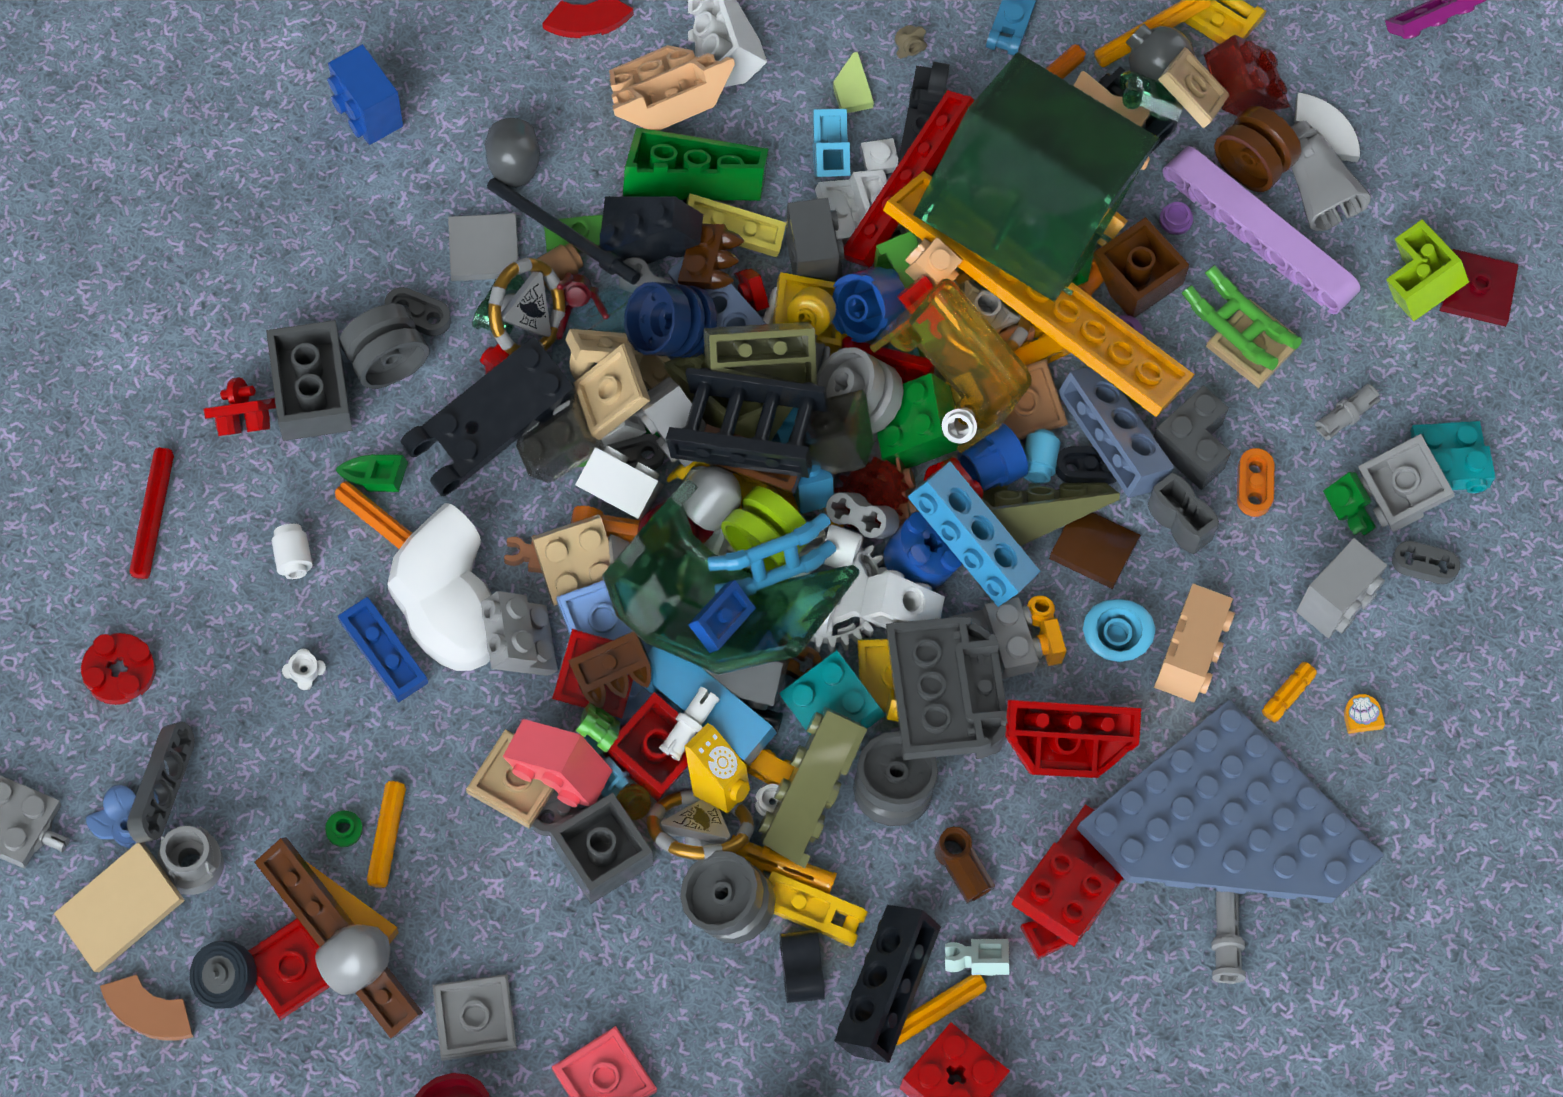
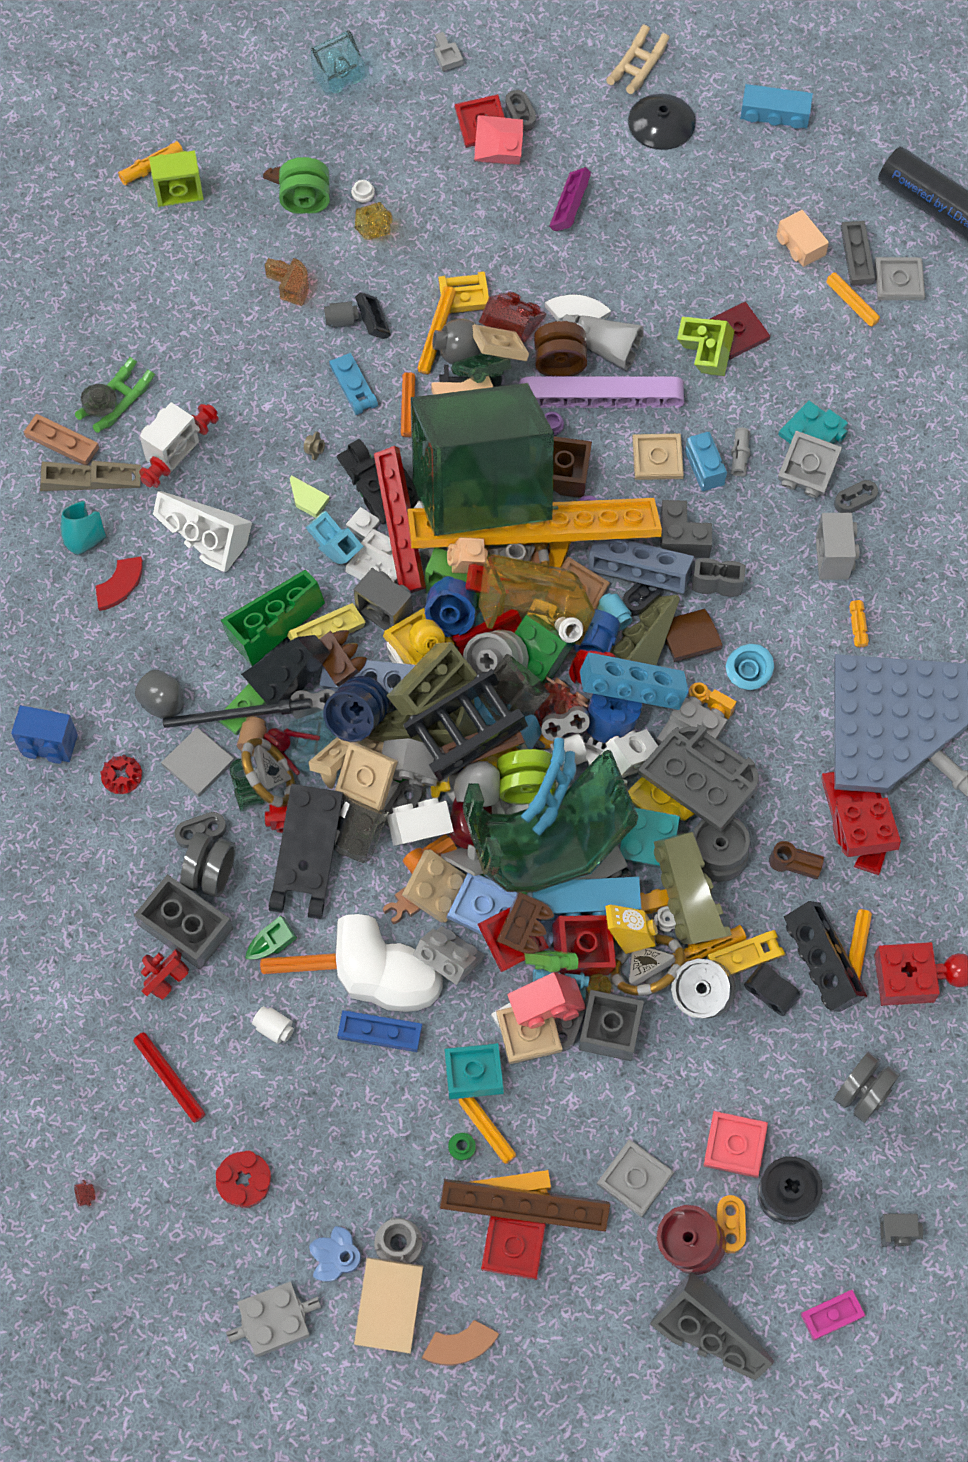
camera: 40 degrees left, 0 degrees up
dark grey beam [127,722,195,843] -> none
black wheel [190,941,257,1009] -> none
white plate [282,649,326,690] -> none
light grey piece [315,924,391,995] -> none
light nougat wedge [609,45,735,131] -> none
white pin [659,687,720,761] -> none
blue plate [688,580,756,653] -> none
red plate [734,268,770,311] -> none
light aqua plate [945,939,1009,976] -> none
red wedge [1005,700,1141,778] -> none
light nougat wedge [1154,583,1235,702] -> none
bright green piece [1181,265,1302,370] -> none
orange plate [1237,448,1275,517] -> none
green plate [1323,472,1376,536] -> none
tile [1344,694,1385,734] -> none
none -> red gear [100,754,142,794]
none -> teal plate [444,1043,504,1100]
none -> dark azure brick [685,432,727,492]

